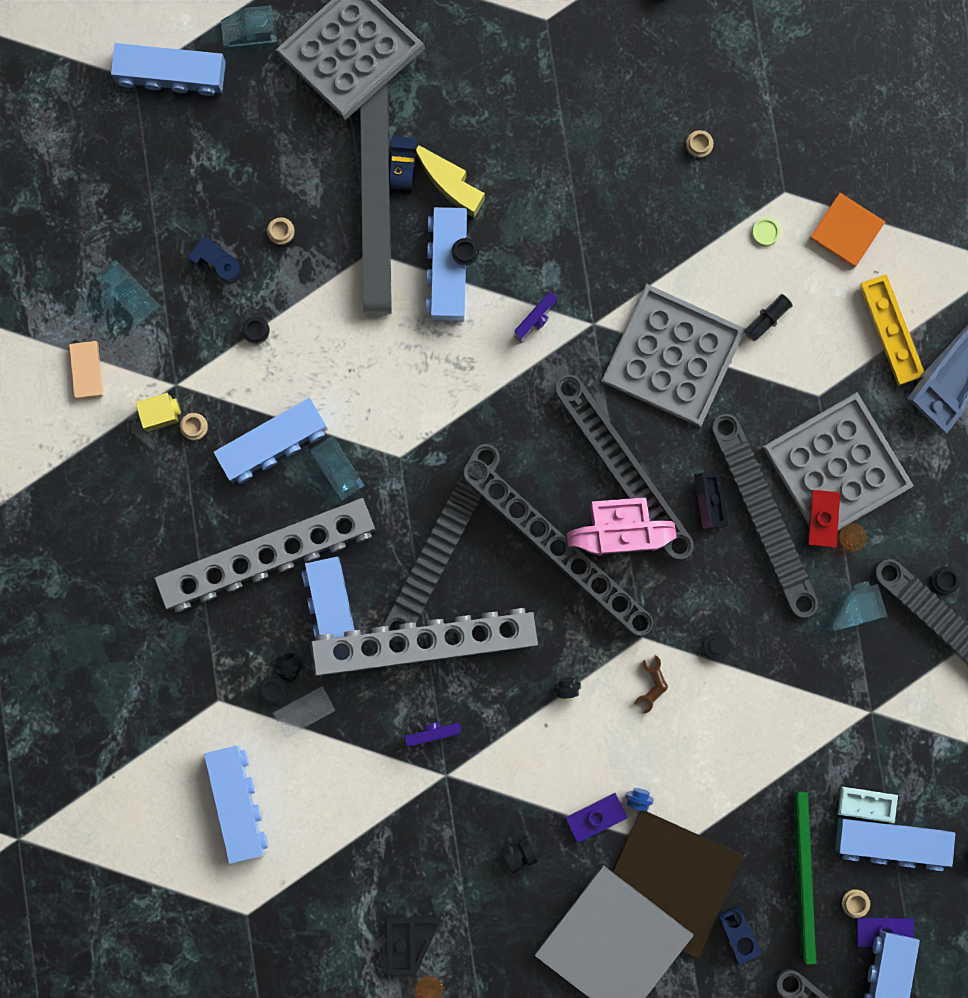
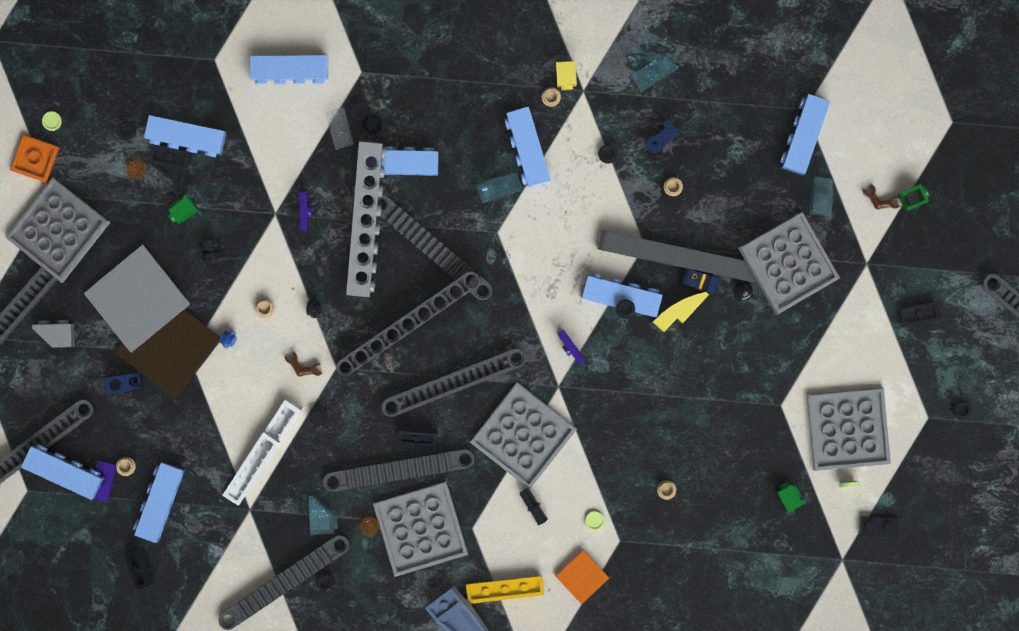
camera: 100 degrees right, 5 degrees up
light nougat tile [69,341,104,399] -> none
light grey brick [155,498,376,613] -> none
dark purple plate [565,793,628,843] -> none
bright pink plate [567,498,677,556] -> none
green tile [793,791,816,964] -> none
red plate [807,490,841,548] -> none
light aqua plate [837,786,898,823] -> none
none -> light blue brick [144,115,226,157]
none -> green window [167,194,199,224]
none -> white slope [223,397,303,506]
none -> tan plate [255,299,275,318]
none -> black plate [734,282,753,302]

